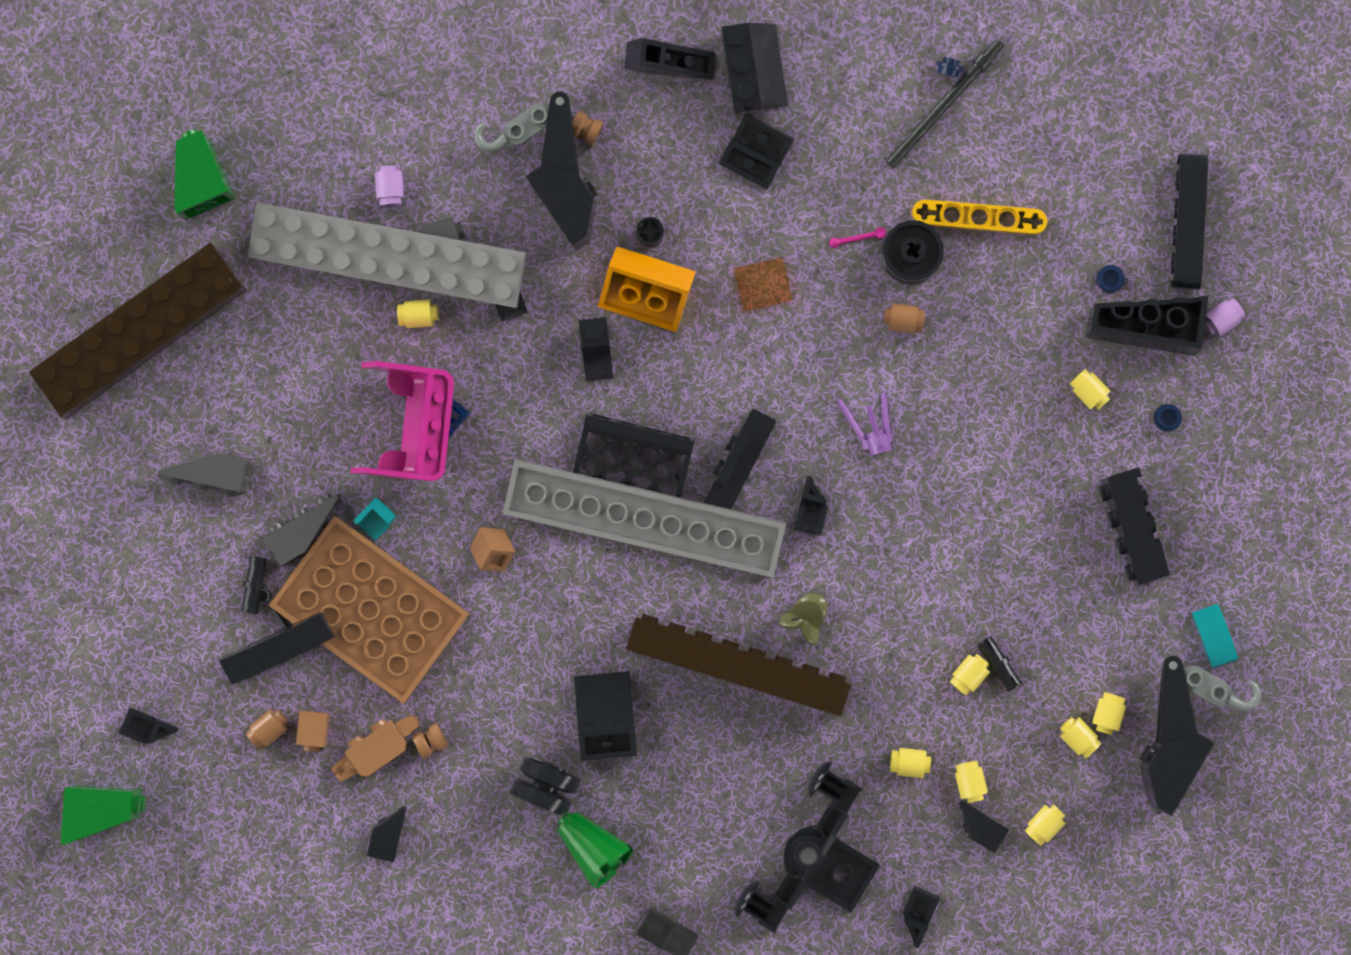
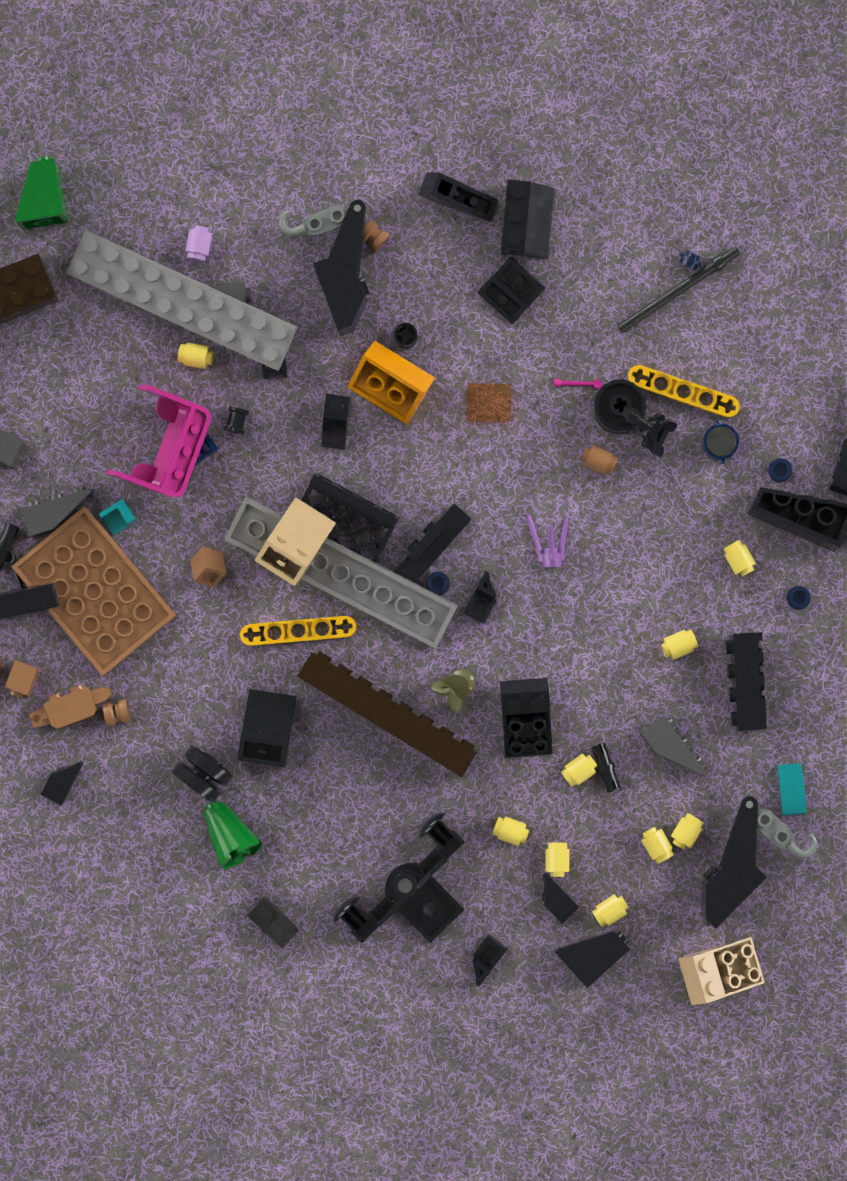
camera: 20 degrees right, 0 degrees up
none -> black bush [223,406,249,435]
none -> yellow beam [240,616,356,646]
none -> tan slope [254,497,336,586]
none -> dark blue plate [426,572,450,596]
none -> black slope [500,678,553,758]
none -> black slope [554,930,630,988]
none -> black piece [623,408,677,457]
none -> dark grey slope [640,716,707,776]
none -> light yellow brick [661,630,698,660]
none -> tan slope [678,937,765,1005]
none -> pearl dark grey piece [702,421,739,464]

